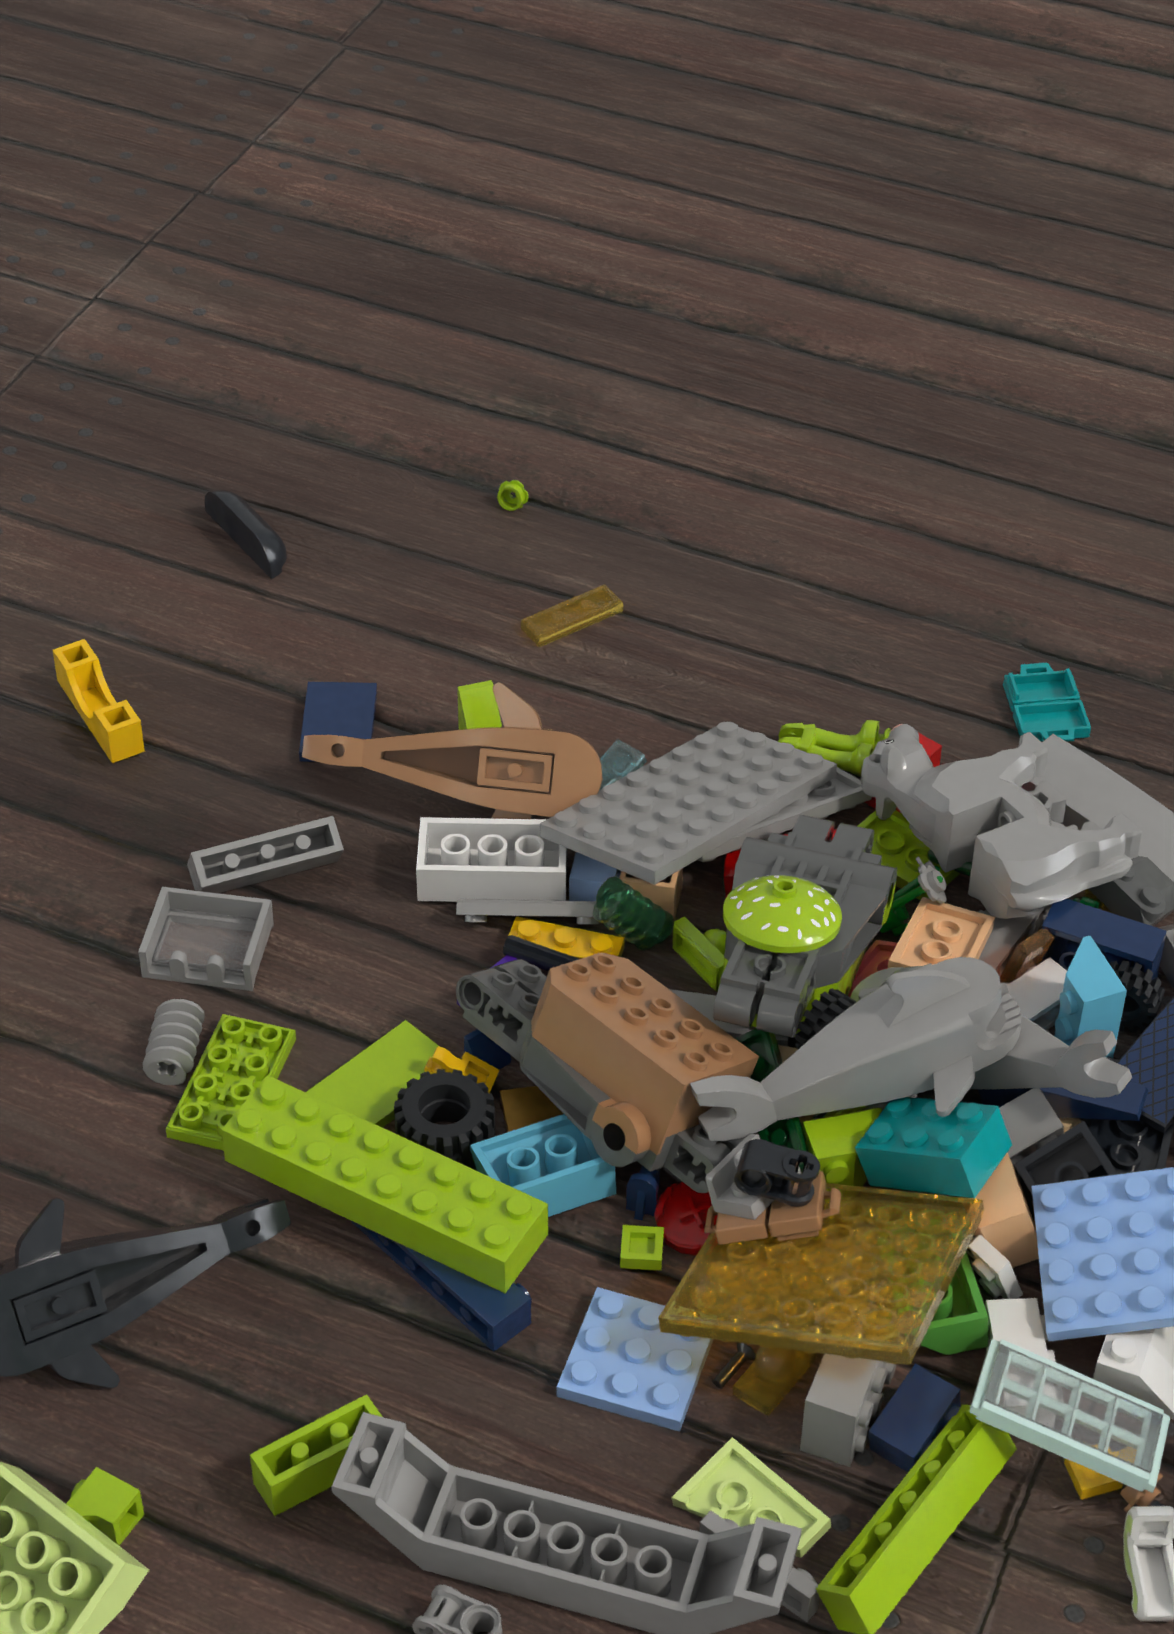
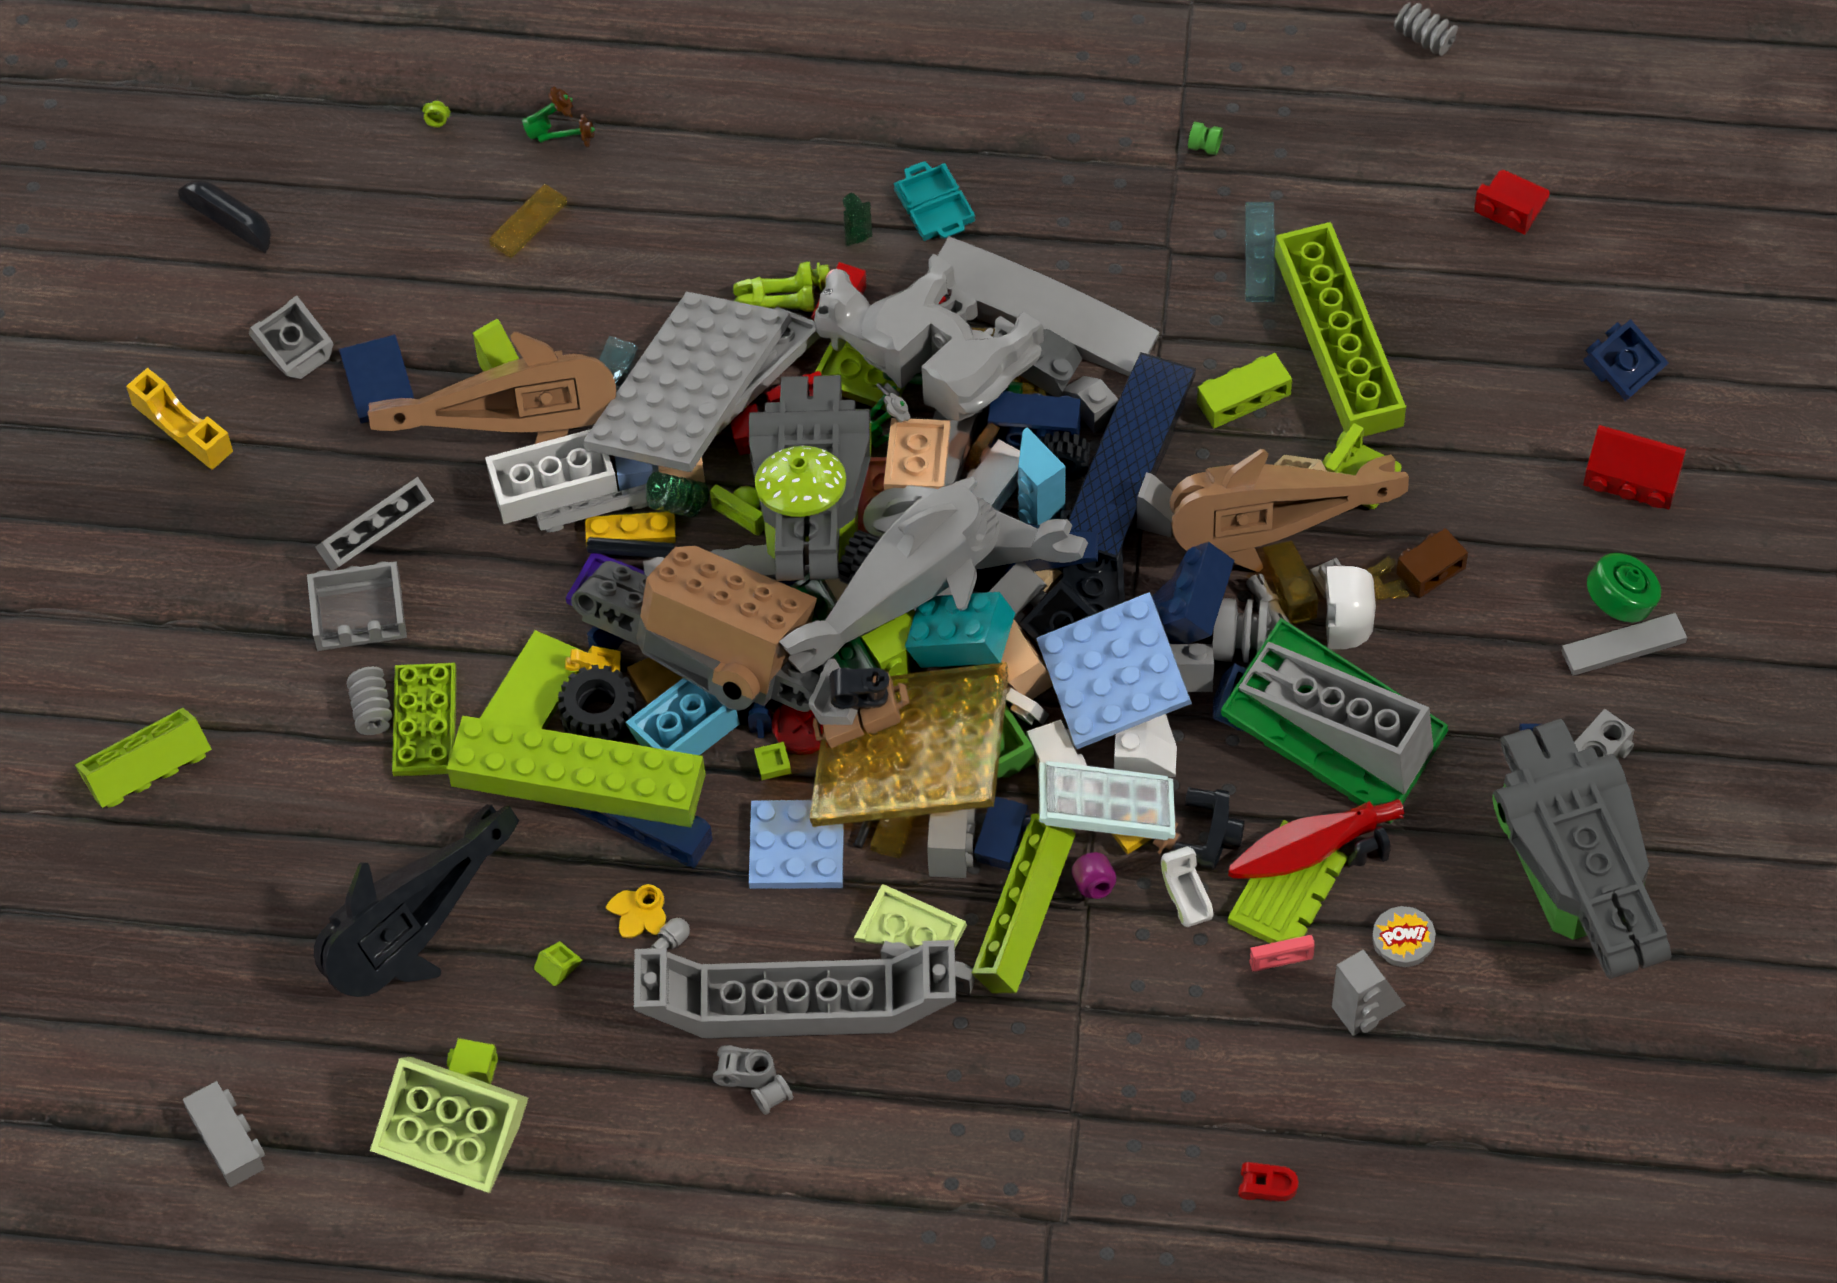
camera: 15 degrees left, 15 degrees up
lime brick [250,1394,382,1516] -> none
none -> light grey slope [249,296,334,379]
none -> plant [522,86,595,148]
none -> lime slope [534,941,582,986]
none -> yellow plate [606,884,666,938]
none -> light grey cylinder [651,918,690,950]
none -> clear green hinge [843,193,872,247]
none -> magenta head [1071,852,1117,899]

